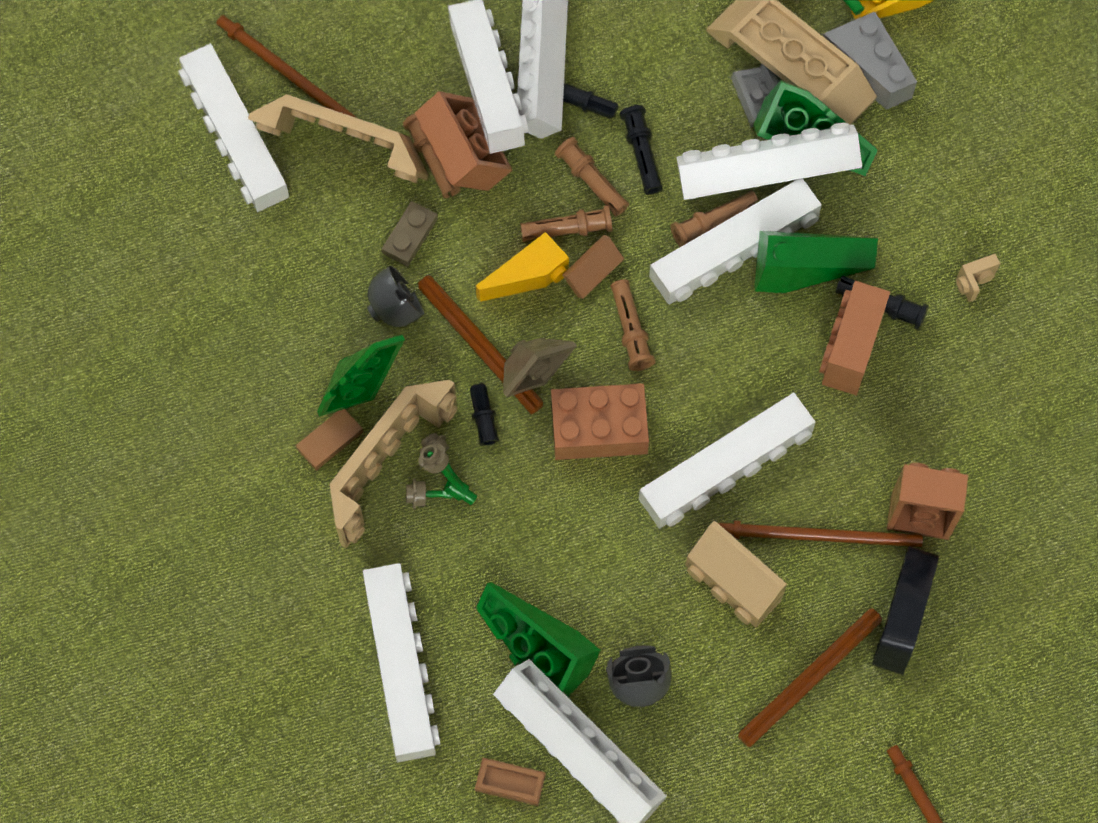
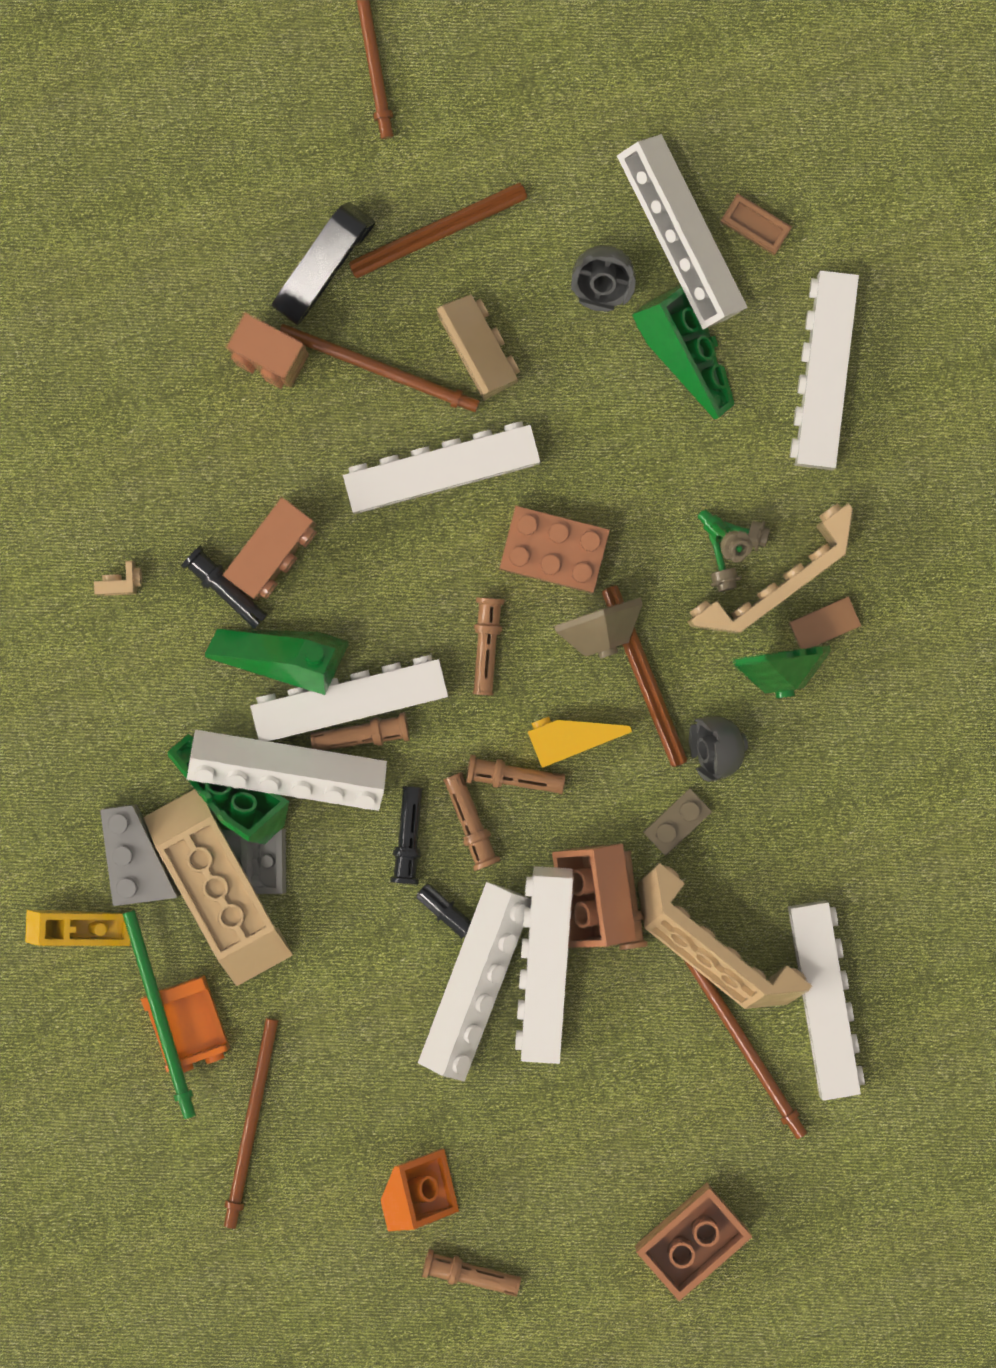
camera: 160 degrees left, 20 degrees up
black axle [470,383,499,446] -> none
medium nougat tile [562,235,624,299] -> none

